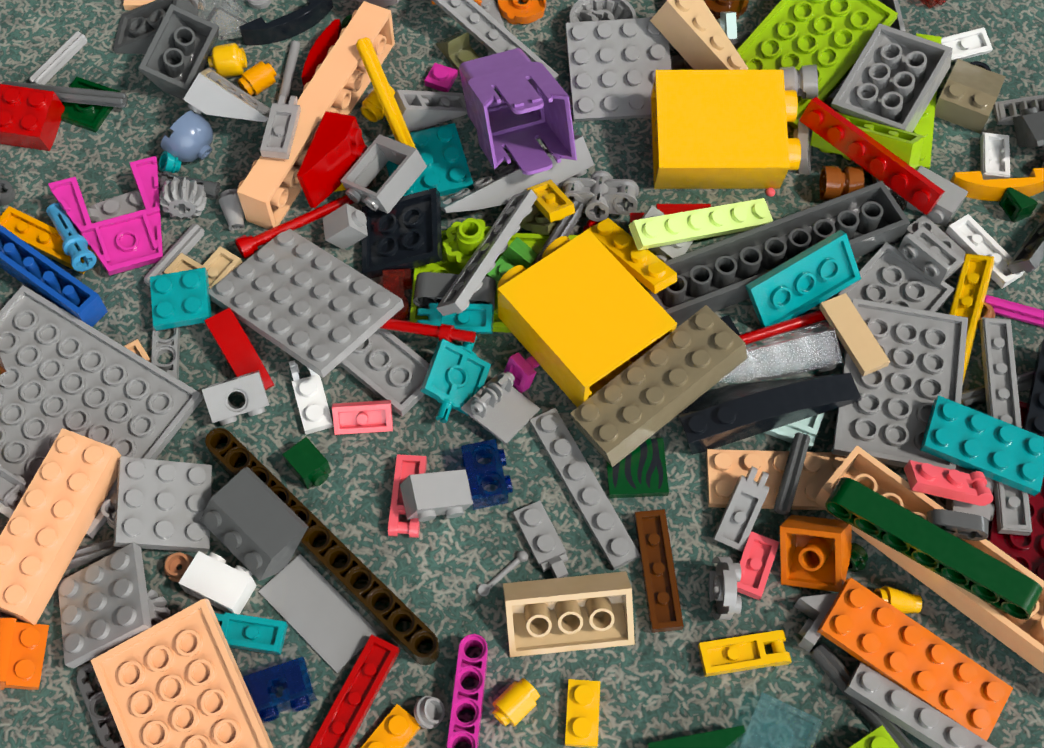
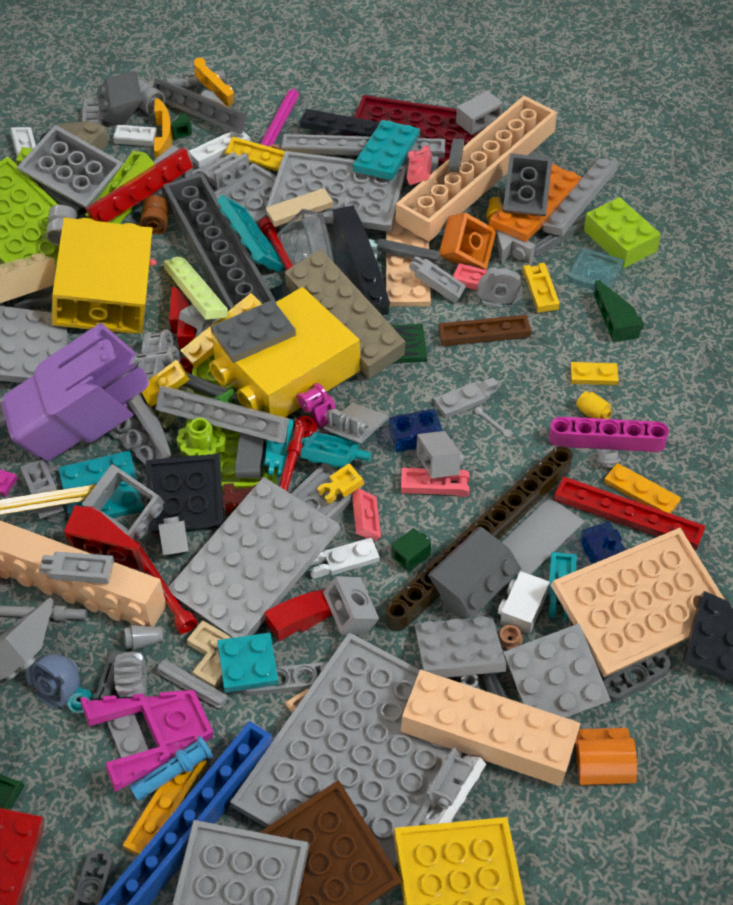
camera: 90 degrees left, 10 degrees down
yellow brick [360,86,395,122] -> none
tan slope [503,571,635,657] -> none
light grey plate [530,408,641,571] -> none
dark green beam [825,477,1043,620] -> none
none -> dark grey plate [210,300,296,363]
none -> red plate [293,416,317,438]
none -> dark pink bush [297,383,328,413]
none -> yellow plate [317,463,364,504]
none -> dark grey slope [503,153,552,216]

